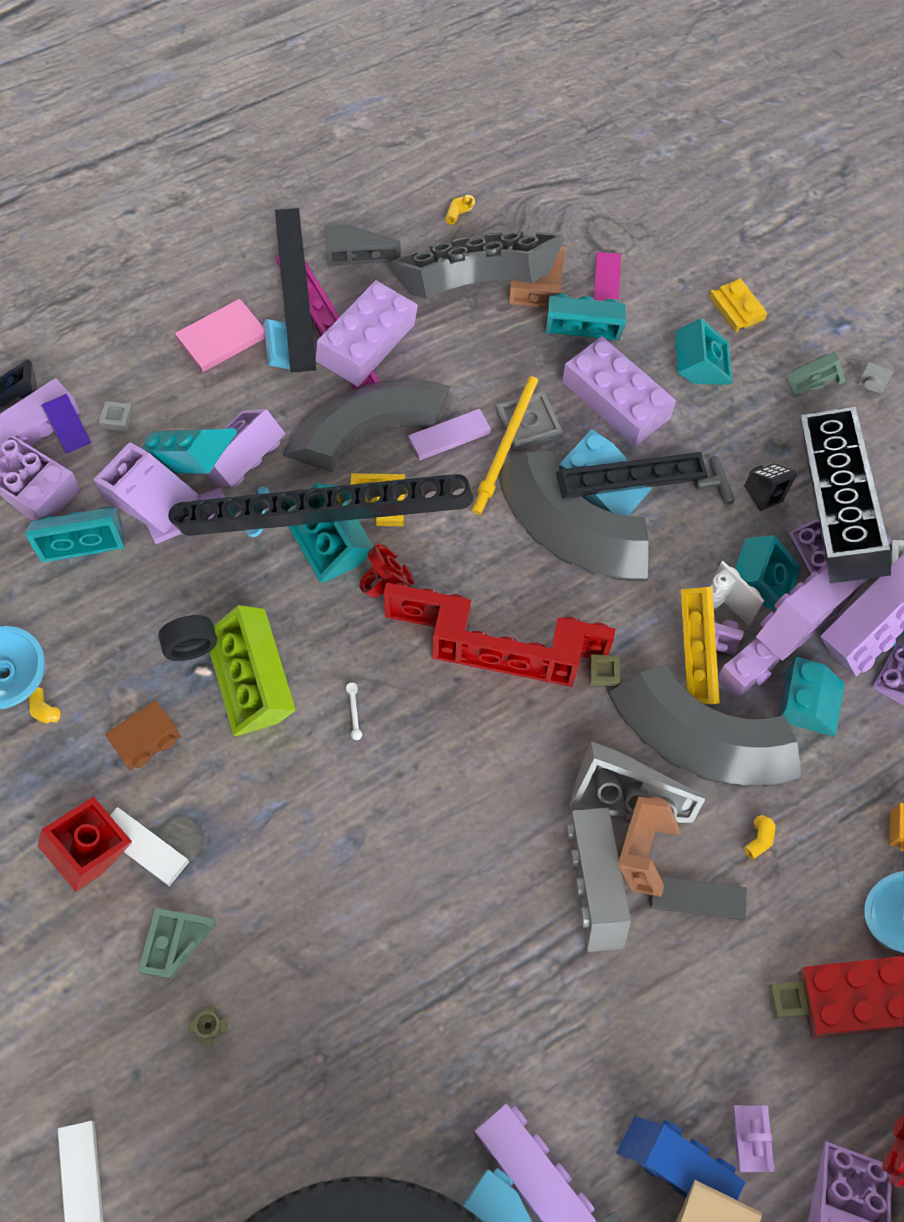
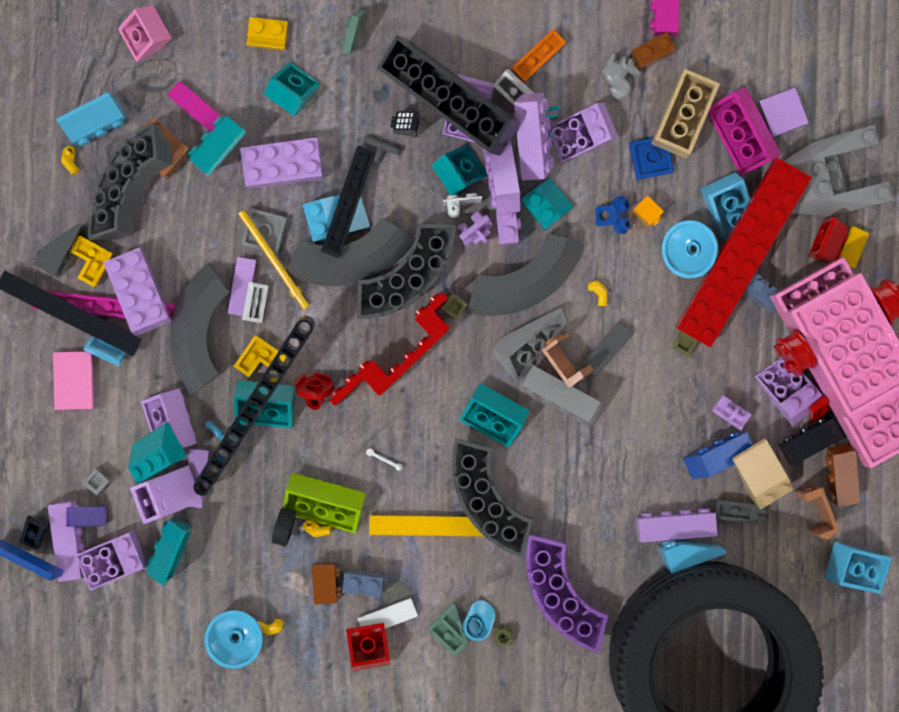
camera: 50 degrees left, 25 degrees up
yellow plate [681,587,720,704] -> none
none -> medium azure slope [56,92,128,146]
none -> yellow plate [70,235,115,288]
none -> bright pink slope [118,5,172,62]
none -> white tile [242,282,268,323]
none -> yellow arm [303,520,332,537]
none -> sand blue piece [342,570,384,598]
none -> dark grey brick [357,224,456,319]
none -> yellow tile [369,515,484,536]
none -> dark grey brick [452,438,533,558]
none -> teal slope [459,383,530,448]
none -> medium azure cap [463,600,496,641]
none -> medium lavender brick [526,534,608,653]
none -> blue bracket [596,196,631,234]

